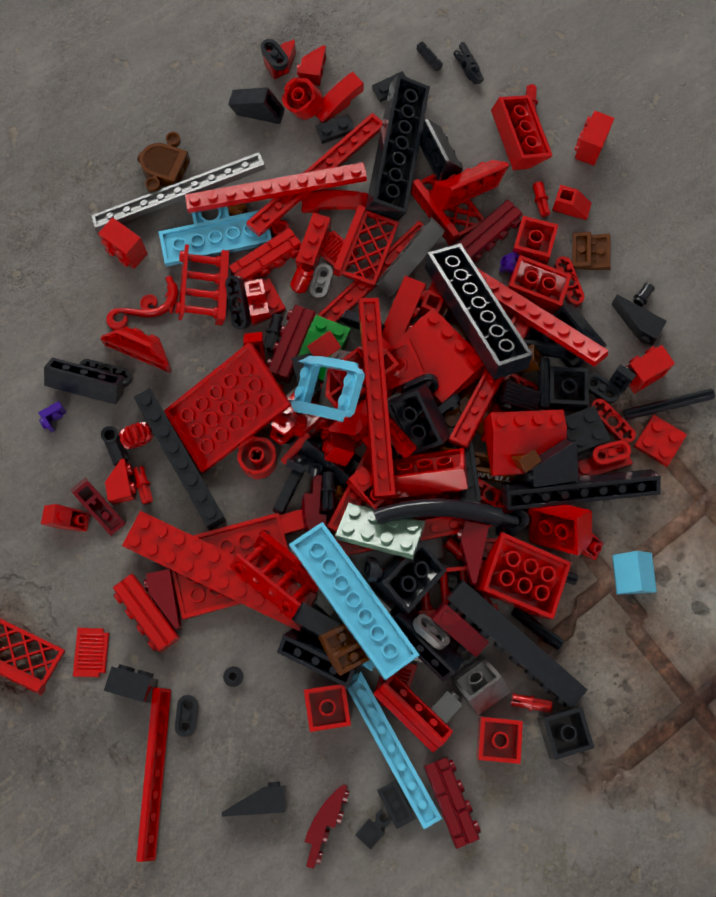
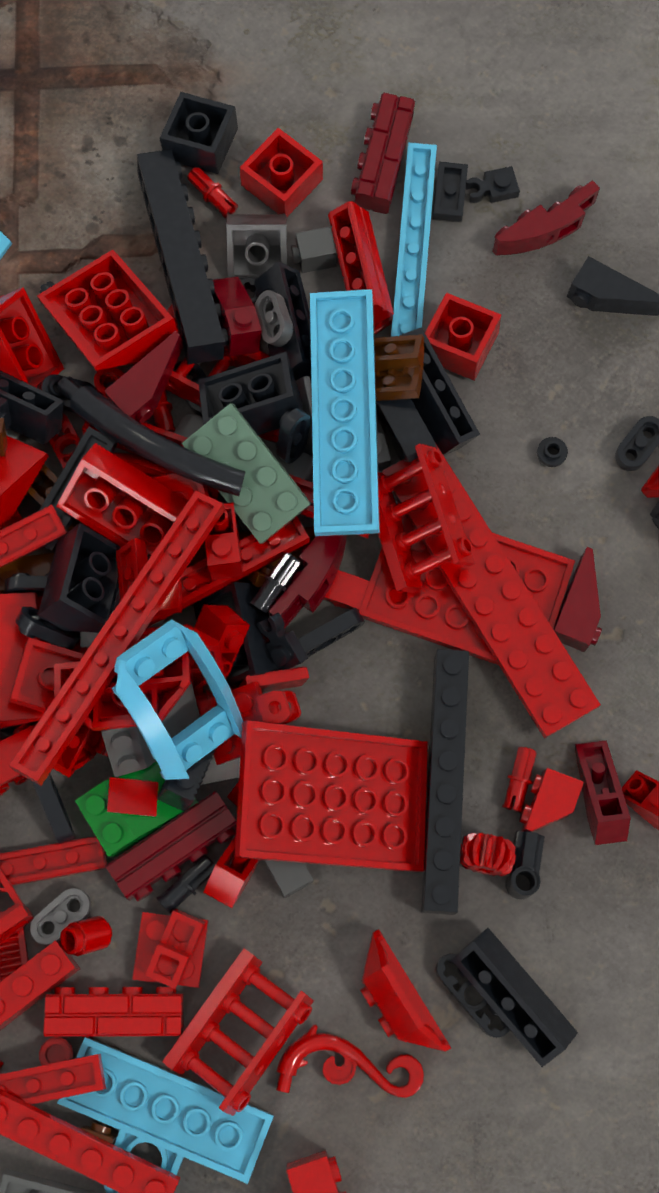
camera: 150 degrees left, 0 degrees up
dark purple bracket [38,401,67,432] -> none
red brick [113,574,181,653] -> none
black beam [225,276,251,329] -> none
red brick [237,436,278,480] -> none
black axle [511,608,564,650] -> none

